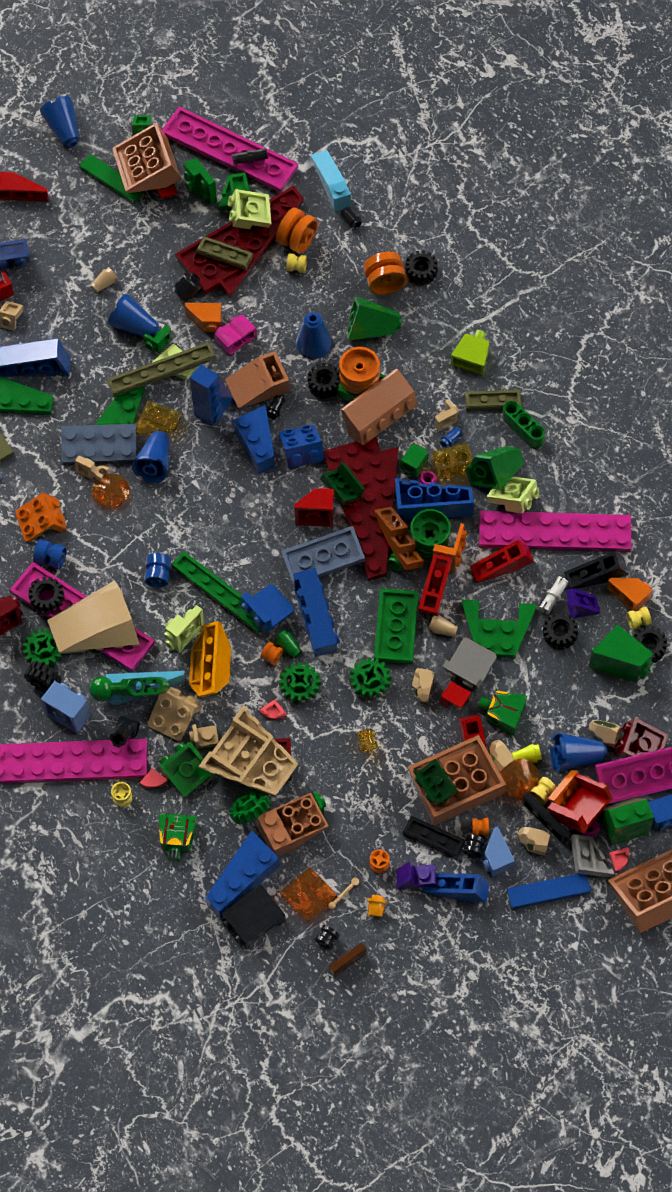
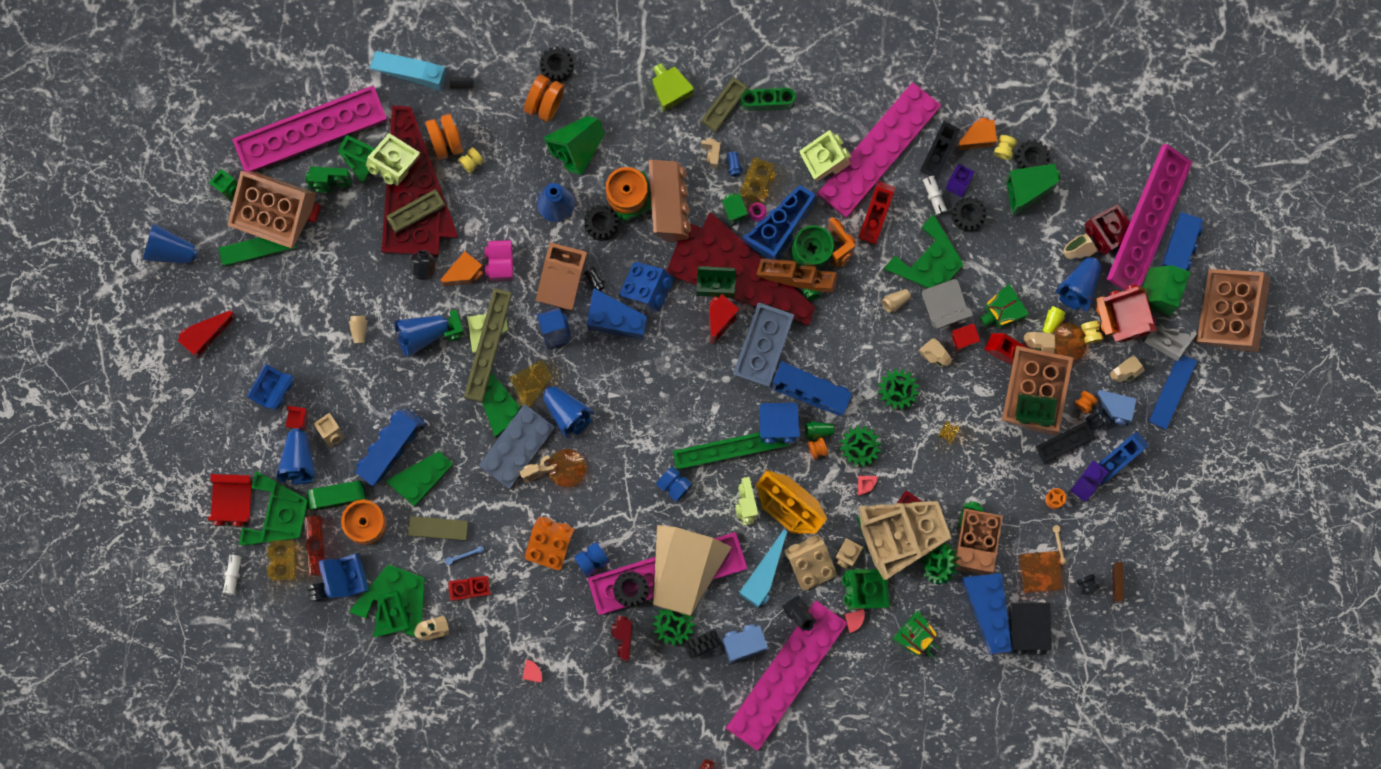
camera: 55 degrees left, 15 degrees up
green beam [89,677,169,702] -> none
light yellow wheel [111,782,132,807] -> none
black pin [232,148,268,165] -> none
light orange hose [367,895,387,917] -> none
green plate [374,588,418,664] -> none
red slope [419,554,453,616] -> none
green slope [465,446,525,490] -> none
black tile [522,792,570,844] -> none
coral tile [609,847,629,873] -> none

